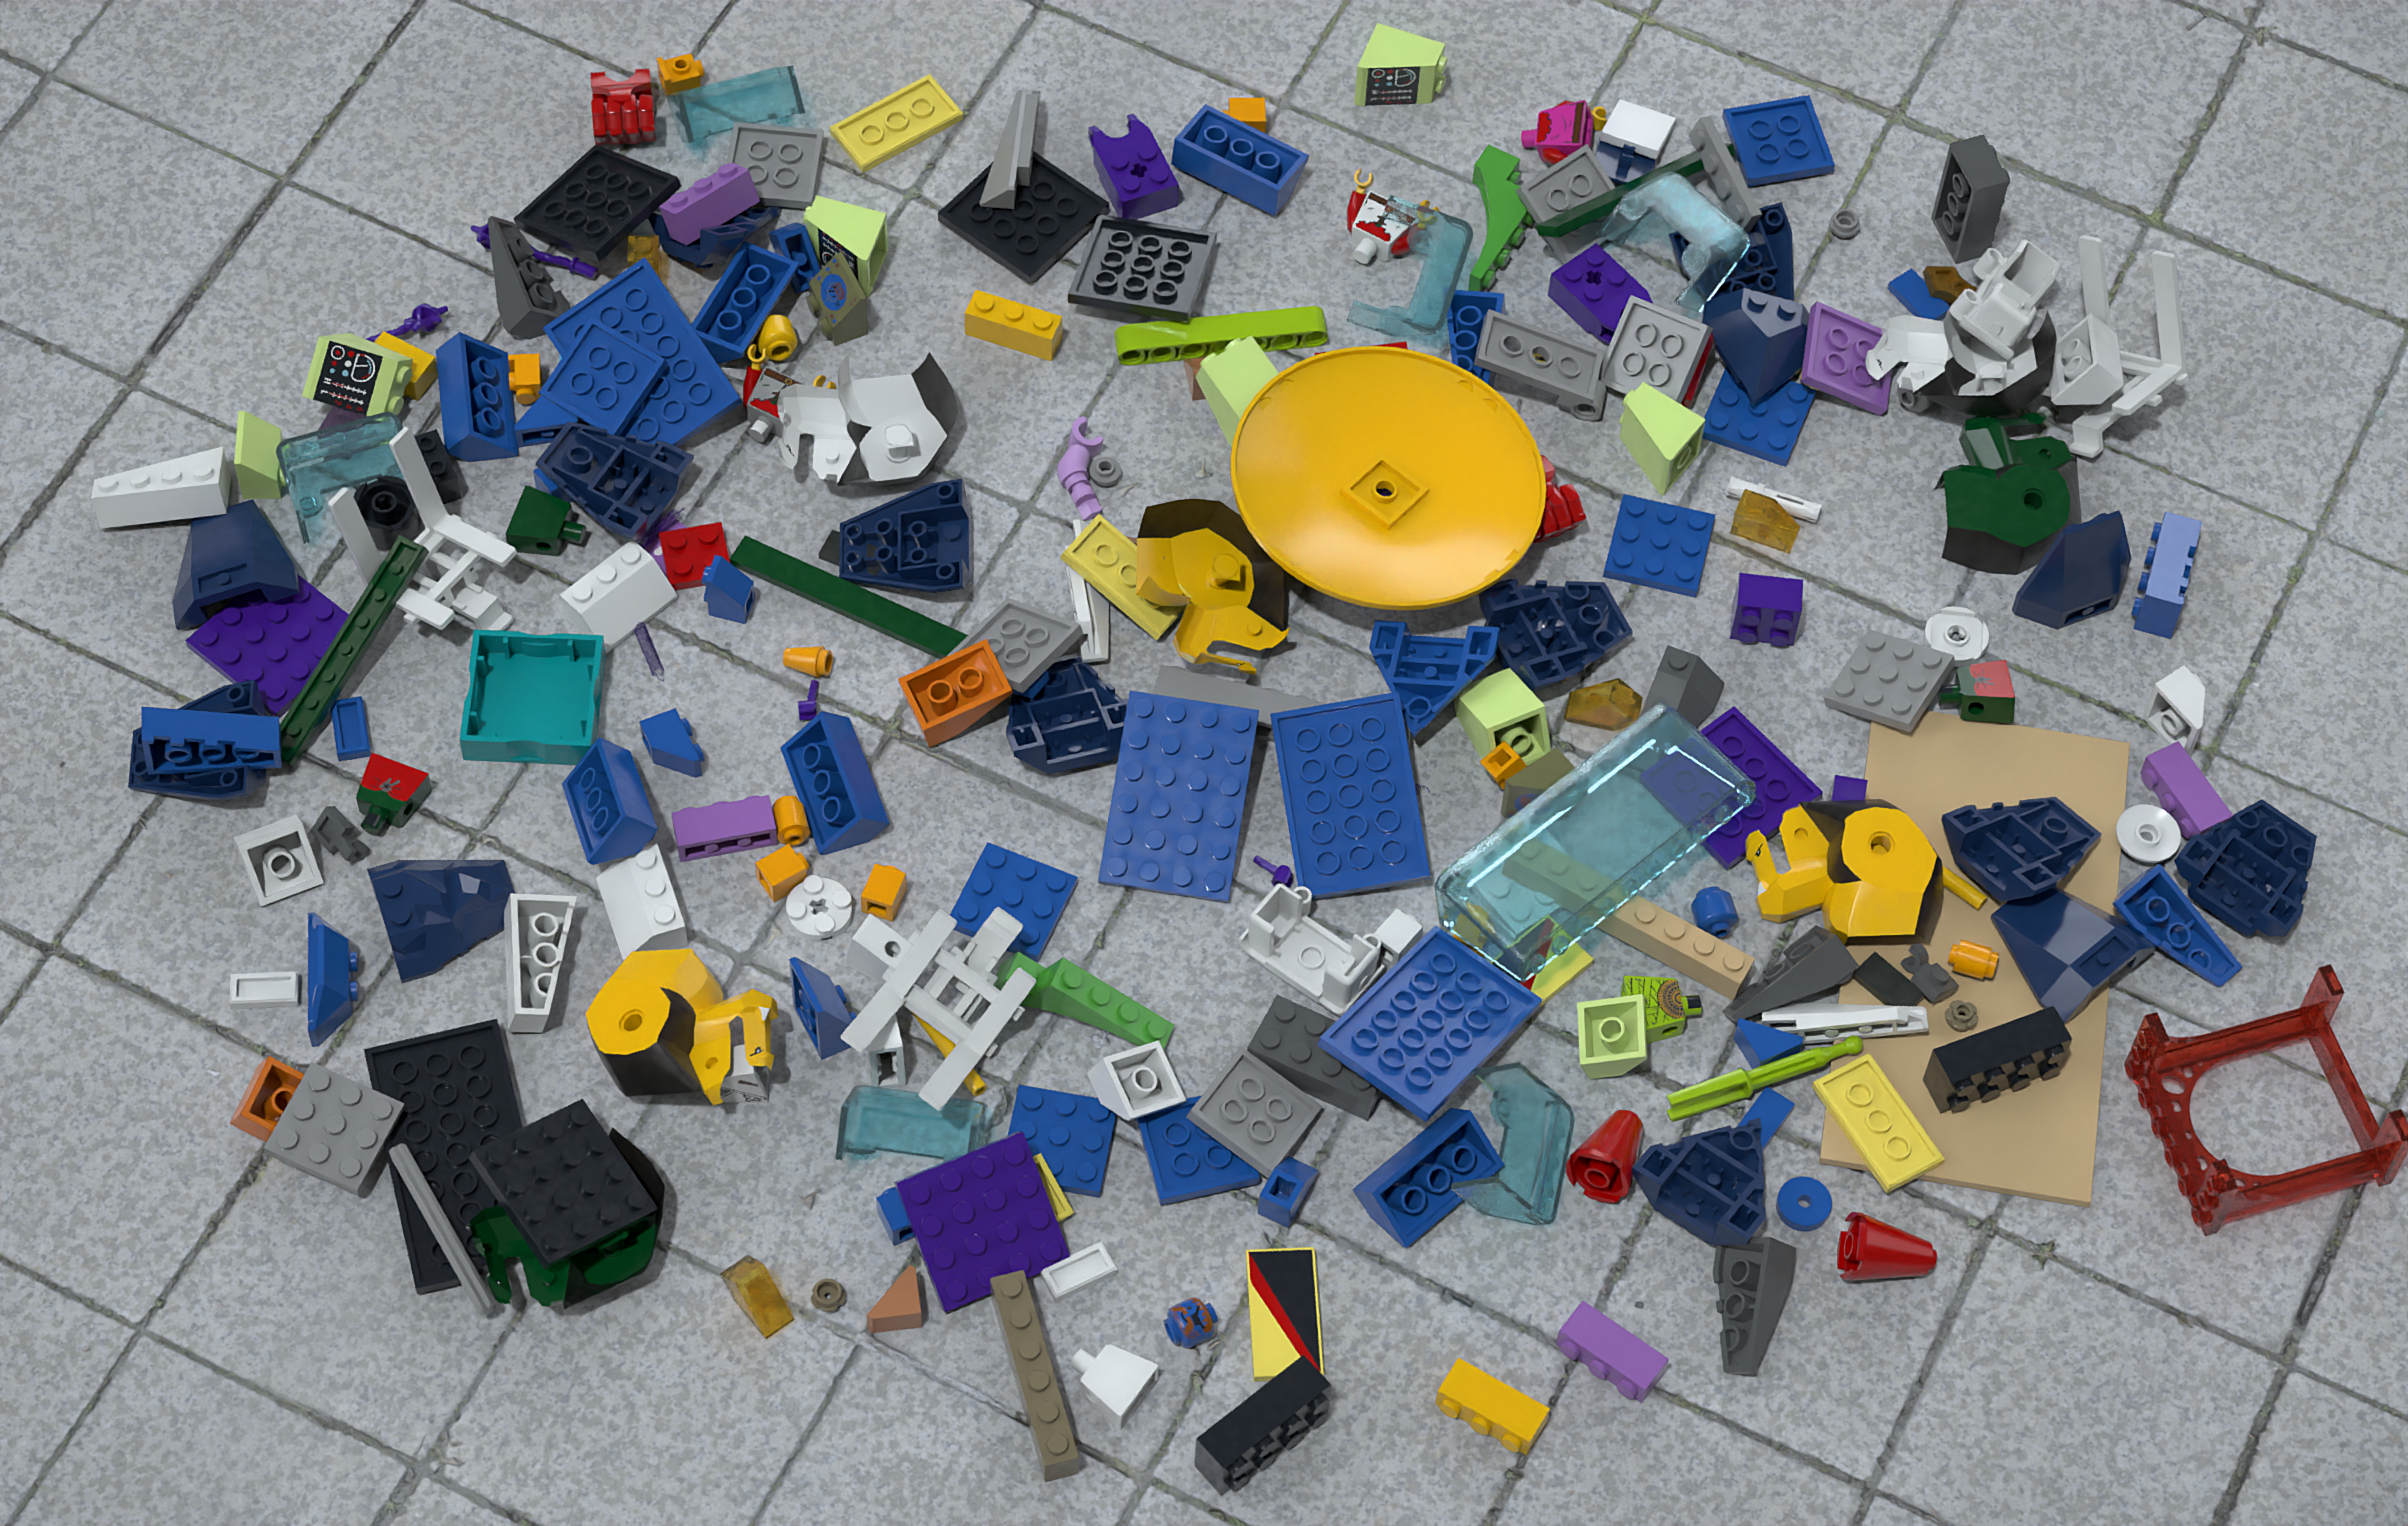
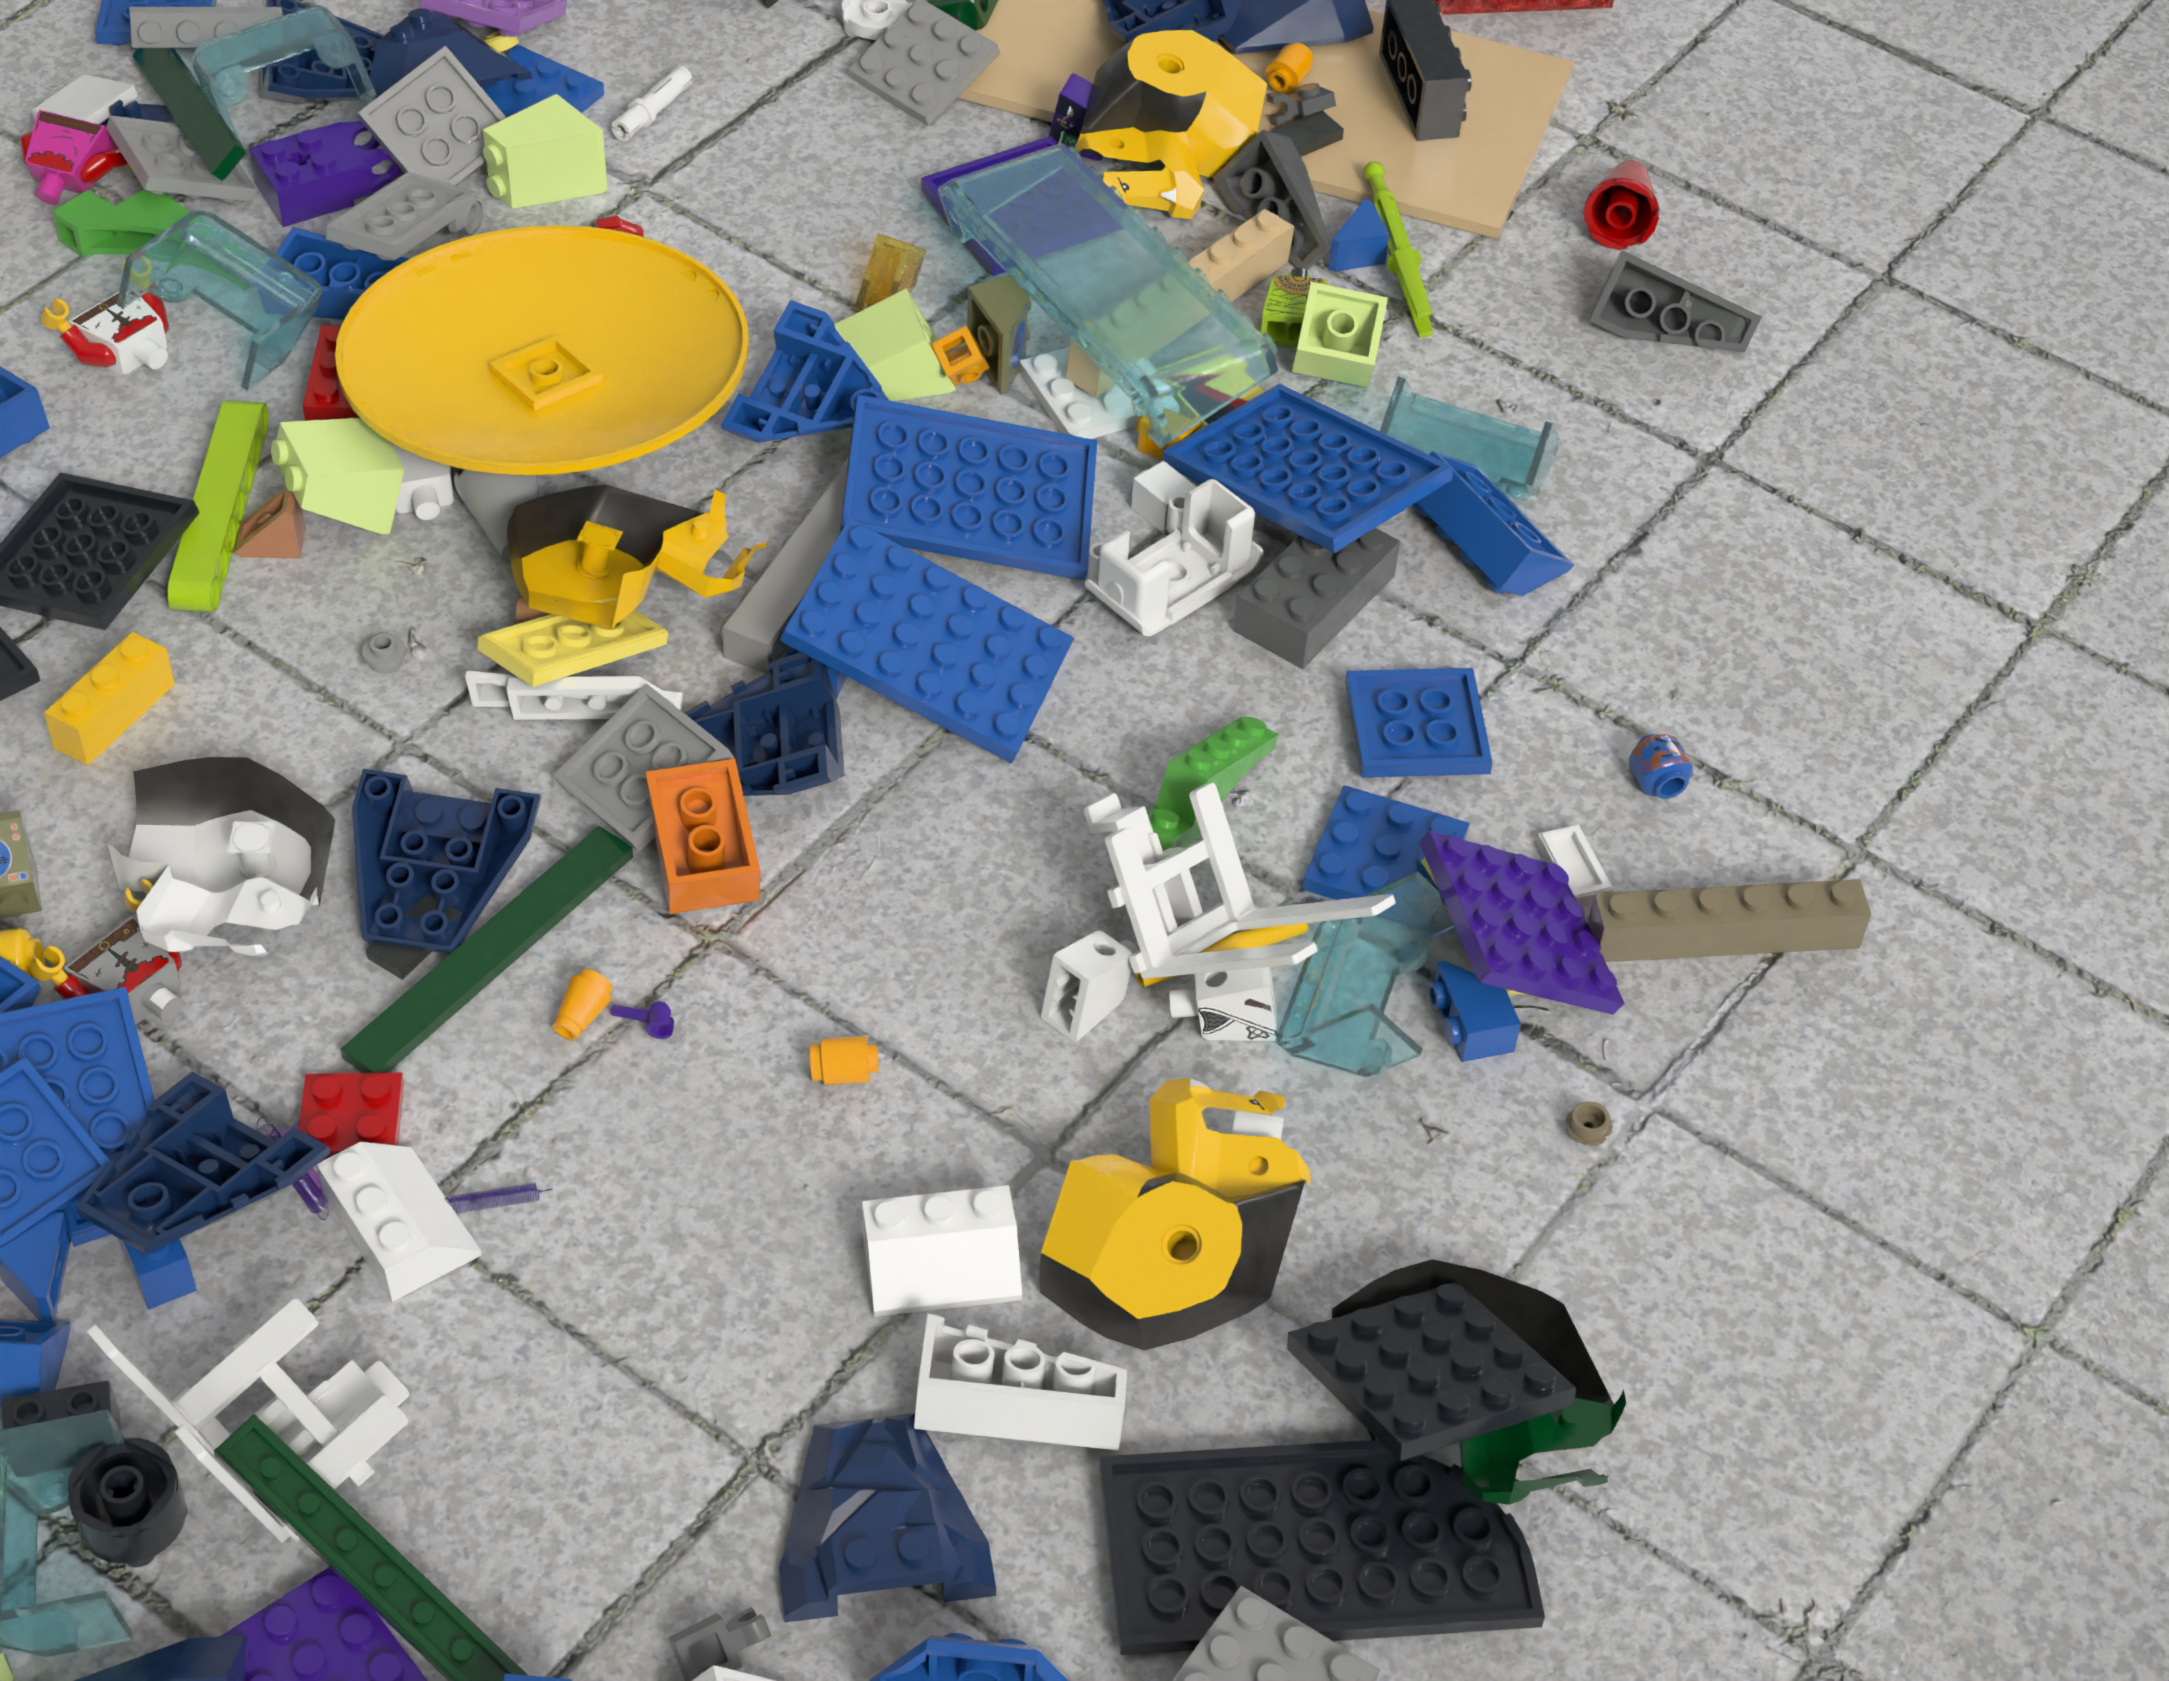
camera: 80 degrees left, 10 degrees down
blue tile [331,696,371,762] -> none
torso [356,752,432,835] -> none
light grey axle [389,1143,496,1316] -> none
teal tile [459,629,606,765] -> none
dark green torso [505,485,586,556] -> none
blue slope [562,737,658,865] -> none
blue slope [639,708,705,778] -> none
medium lavender brick [671,795,778,862] -> none
blue slope [702,555,755,624] -> none
clear yellow slope [720,1255,794,1339] -> none
light orange brick [755,844,809,903] -> none
blue slope [780,711,890,855] -> none
white plate [786,875,852,942] -> none
blue slope [789,957,857,1060] -> none
light orange brick [861,863,907,922] -> none
nougat slope [867,1265,922,1333] -> none
blue plate [950,842,1078,963] -> none
lavender piece [1057,416,1104,520] -> none
white torso [1070,1344,1158,1430] -> none
white slope [1087,1040,1187,1121] -> none
light grey plate [1186,1046,1323,1178] -> none
black brick [1194,1354,1331,1496] -> none
tile [1245,1247,1324,1382] -> none
dark purple hand [1253,855,1293,888] -> none
blue slope [1258,1156,1319,1228] -> none
yellow brick [1435,1358,1550,1456] -> none
dark blue wedge [1478,579,1633,692] -> none
medium lavender brick [1556,1301,1669,1403] -> none
red cone [1566,1110,1643,1203] -> none
blue plate [1603,494,1715,598] -> none
dark grey wedge [1622,645,1725,774] -> none
dark blue wedge [1632,1118,1766,1245] -> none
blue head [1691,886,1738,938] -> none
clear yellow slope [1730,489,1800,554] -> none
dark purple brick [1730,573,1803,646] -> none
blue tile [1737,1086,1795,1152] -> none
white wedge [1762,1002,1929,1044] -> none
blue piece [1776,1176,1832,1232] -> none
light yellow tile [1812,1053,1945,1194] -> none
dark tan plate [1945,1000,1978,1032] -> none

